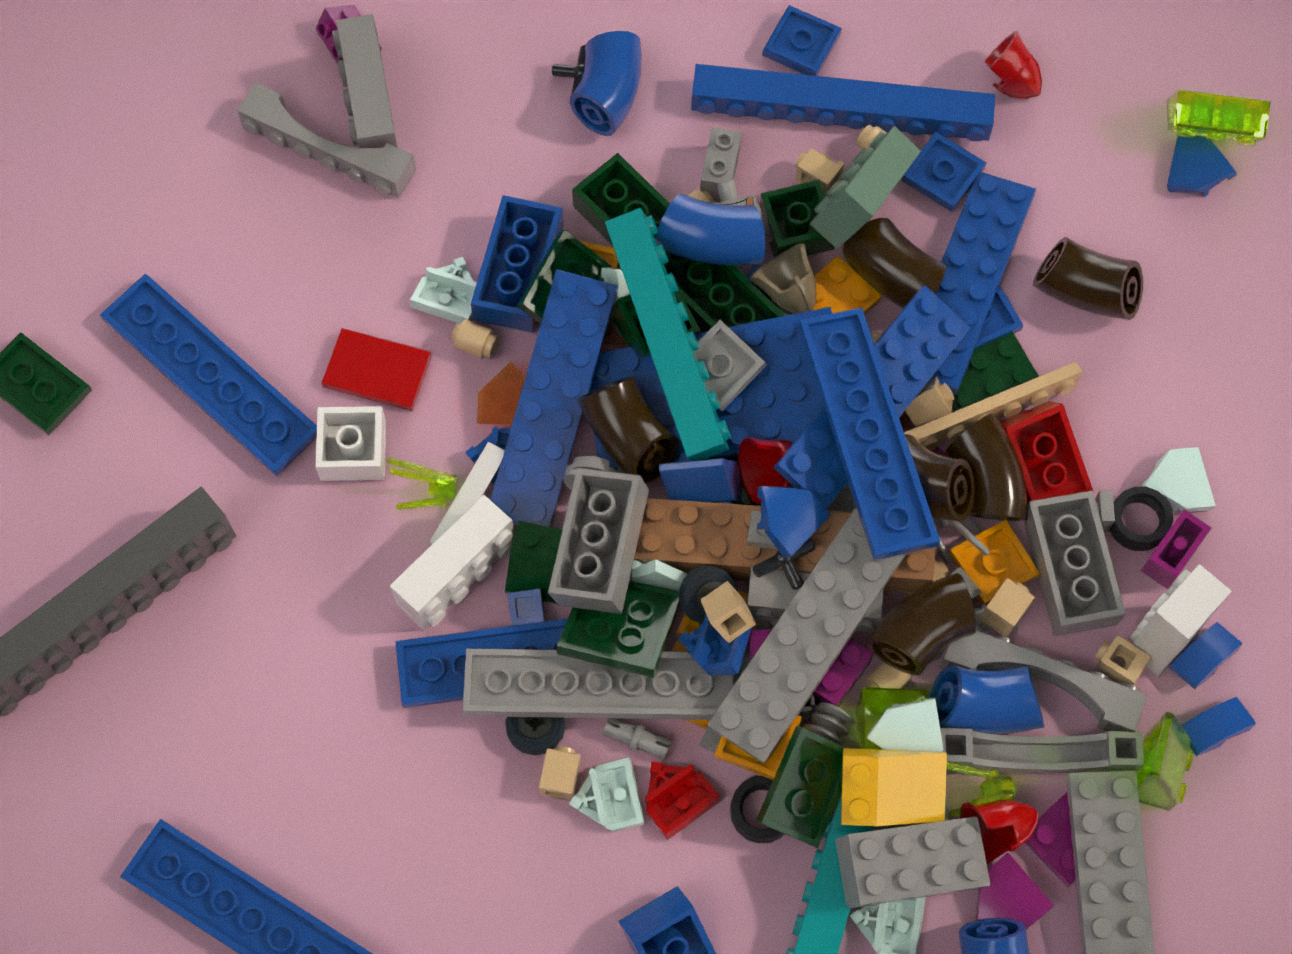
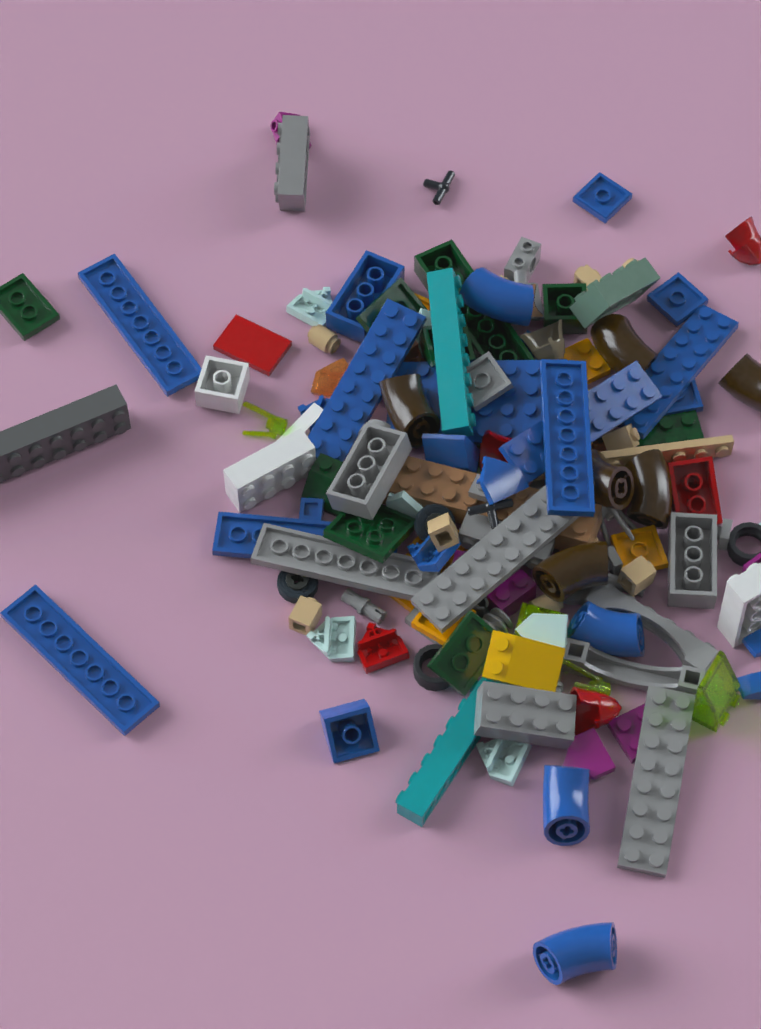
camera: 15 degrees right, 10 degrees down
light grey arch [237,82,416,198] -> none
blue brick [570,31,642,136] -> none
blue brick [691,64,995,142] -> none
tan brick [1095,635,1152,685] -> none

